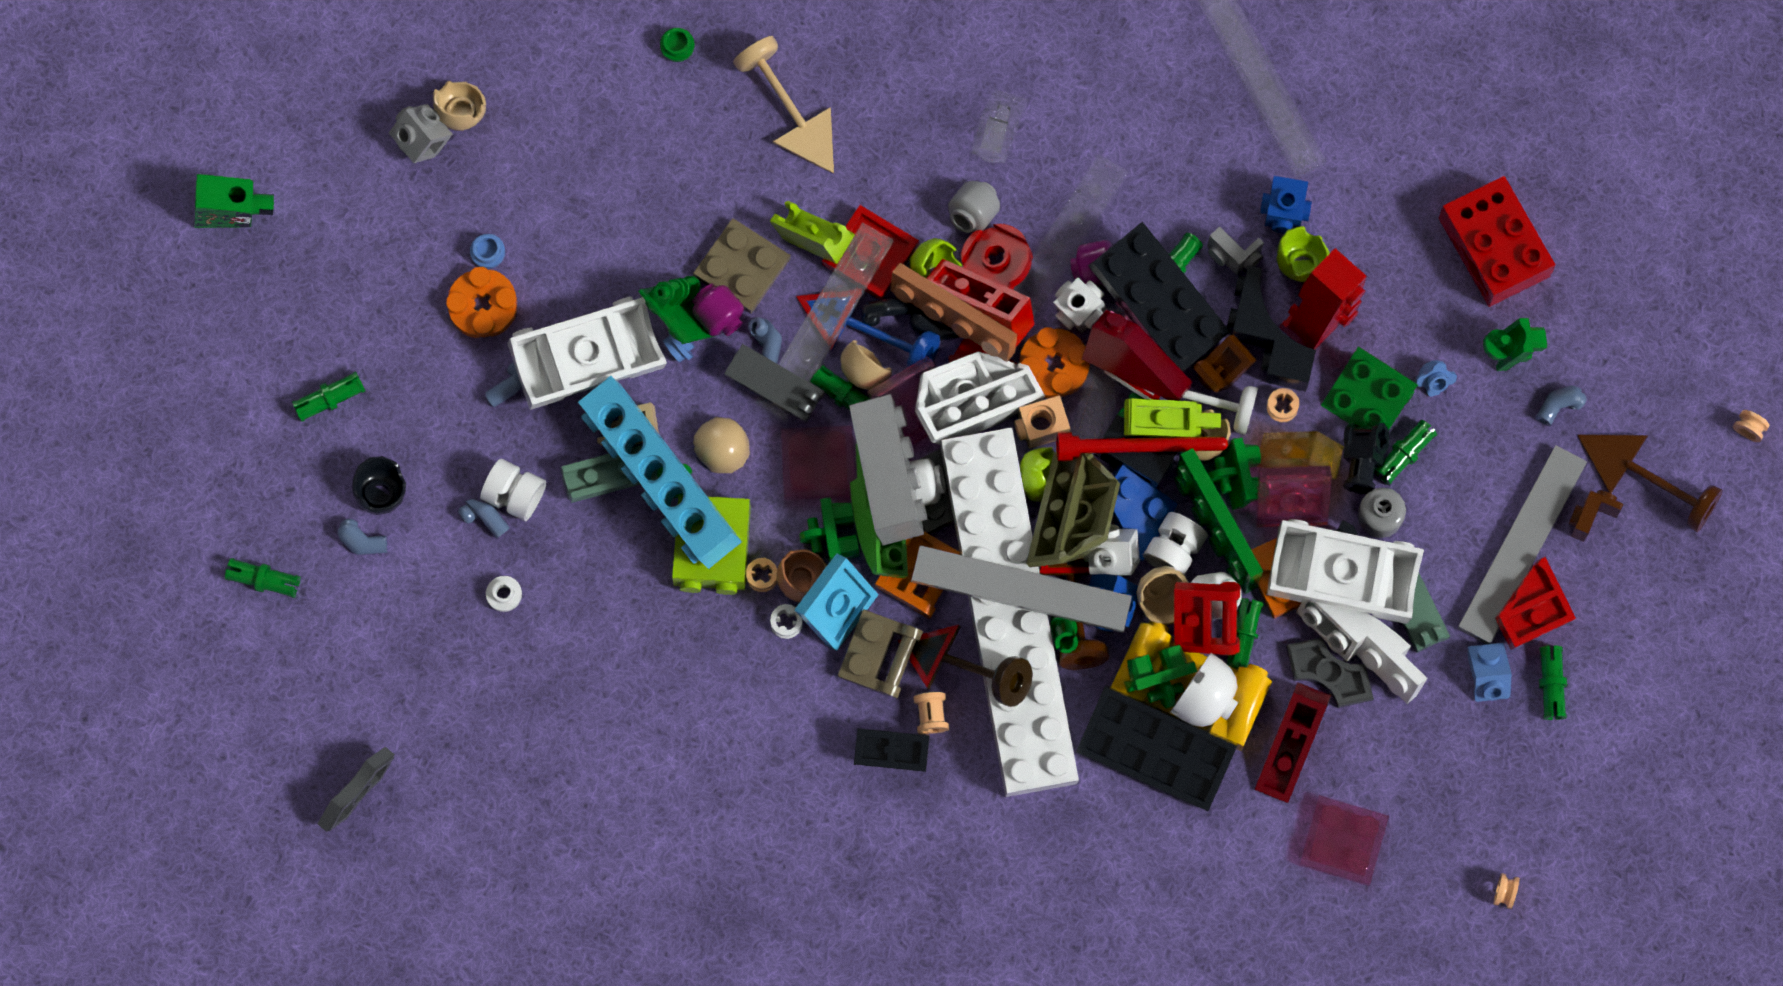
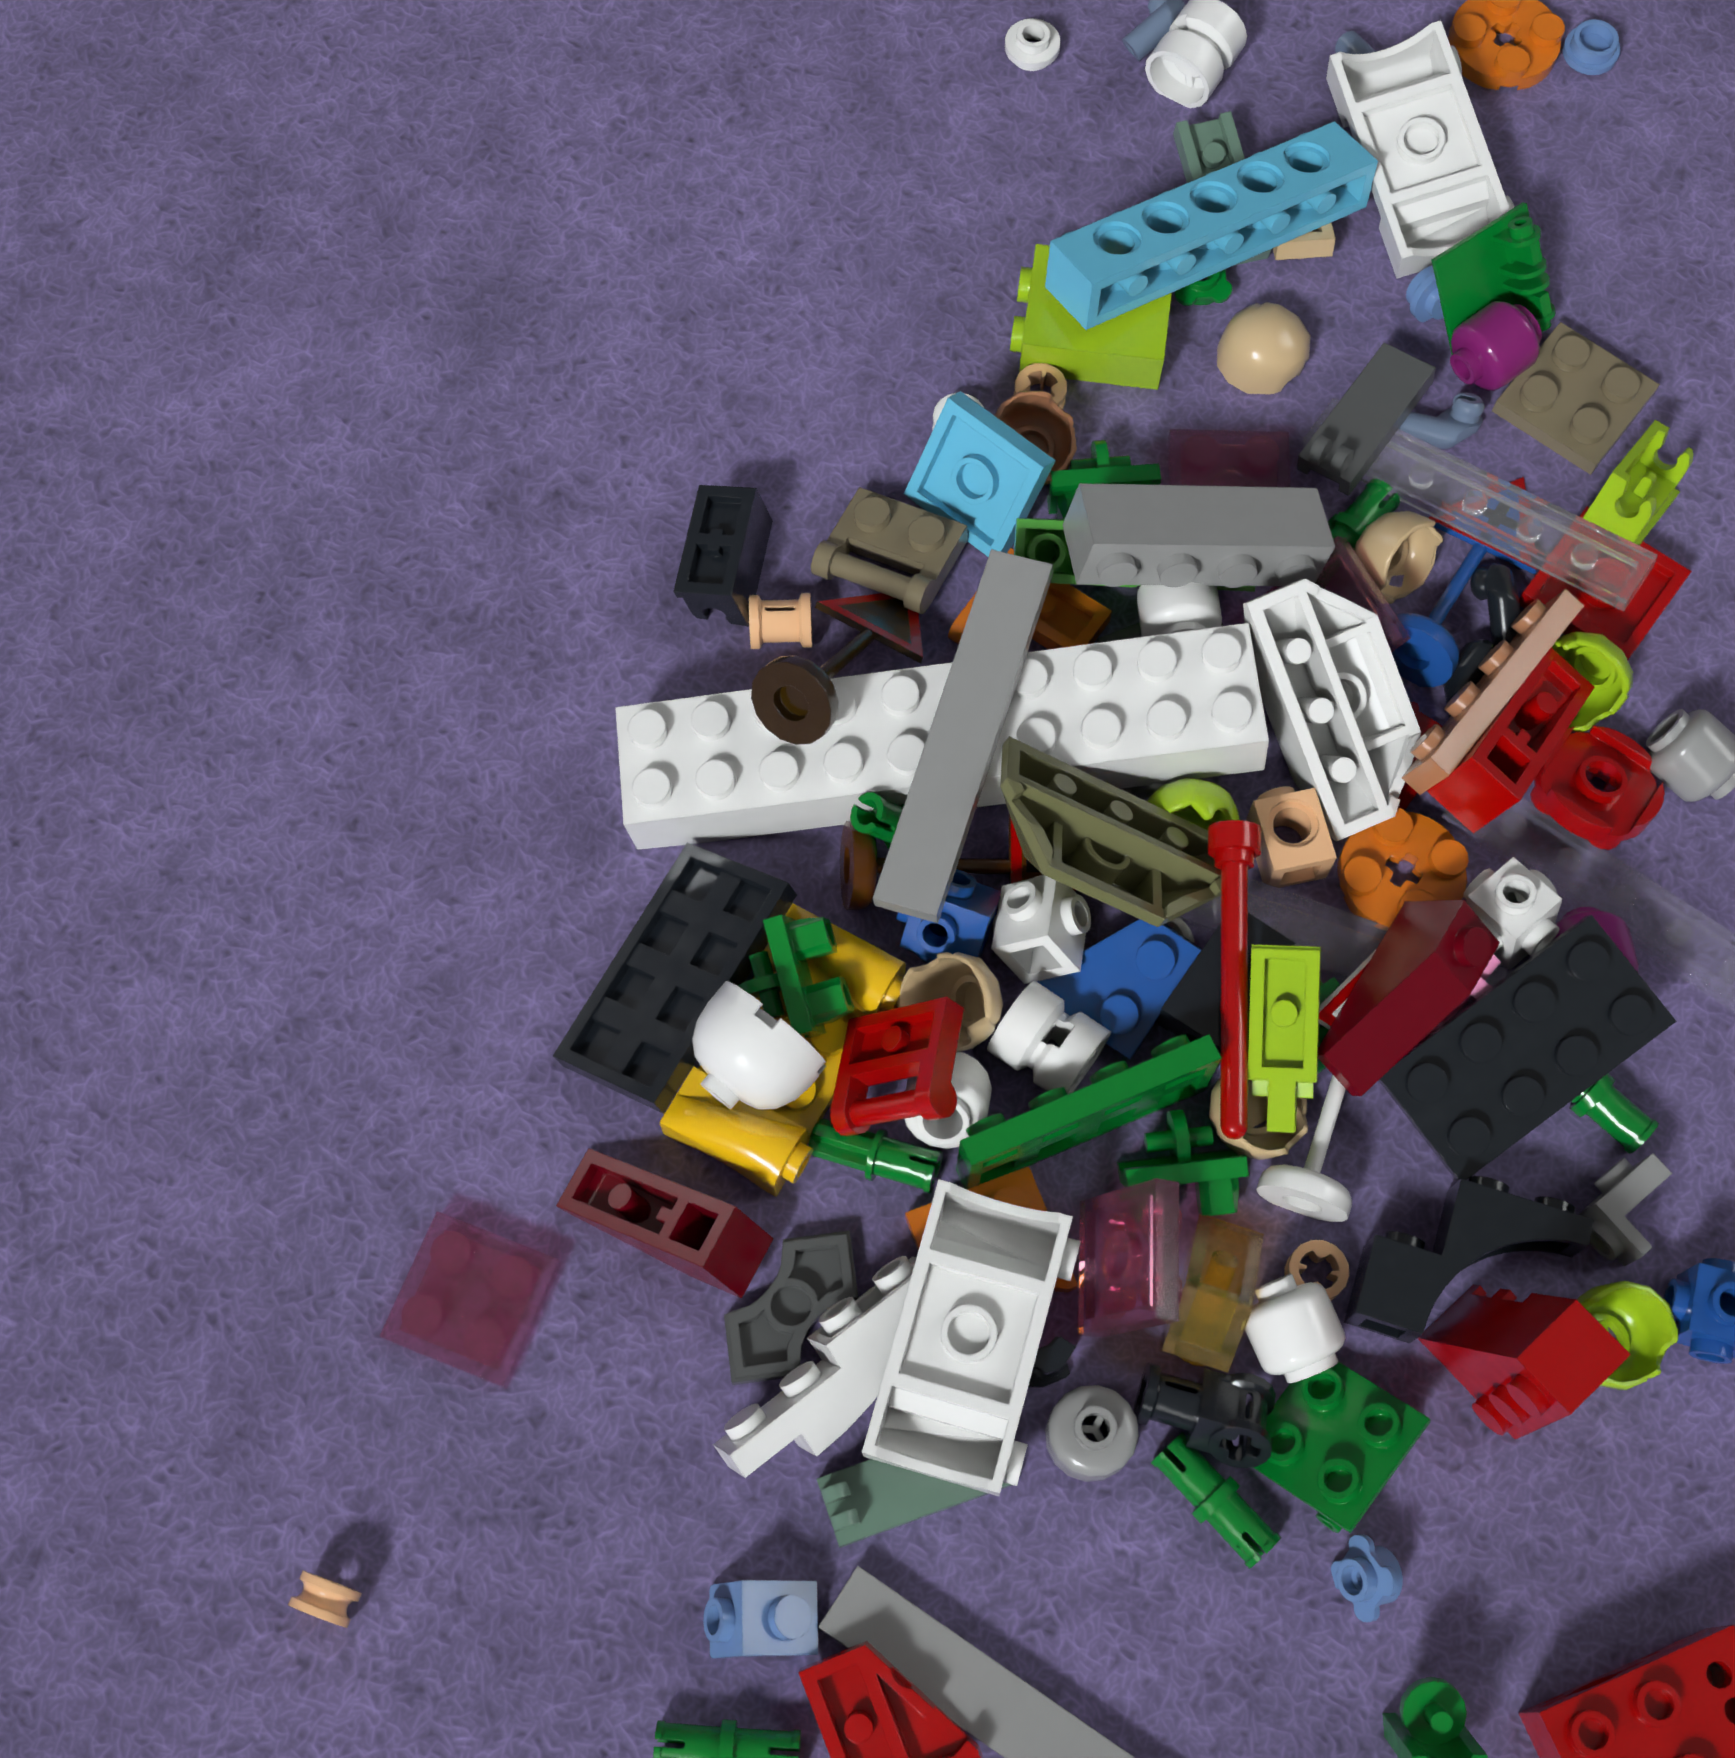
camera: 95 degrees right, 5 degrees down
reddish brown bracket [1193,334,1257,393] -> none
none -> white head [1242,1274,1346,1383]

